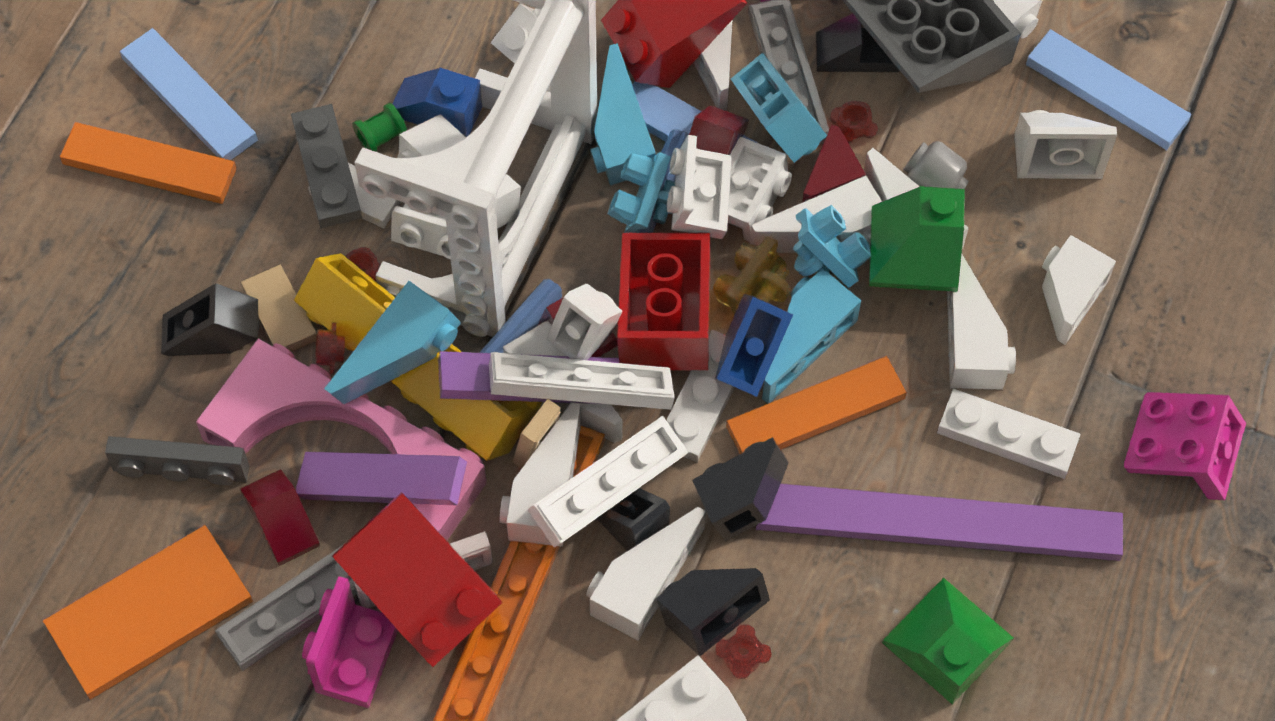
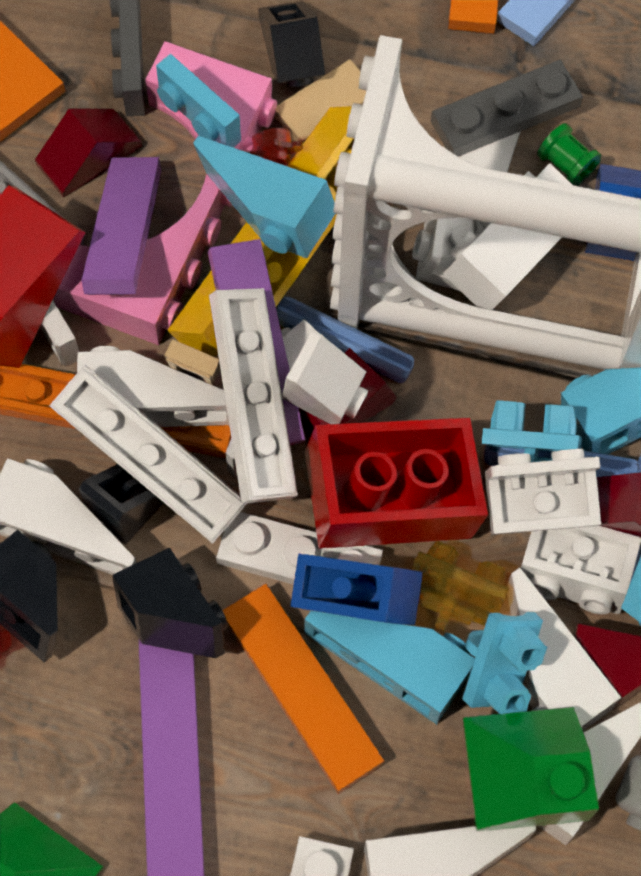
camera: 80 degrees right, 5 degrees up
none -> medium azure plate [156,53,241,148]

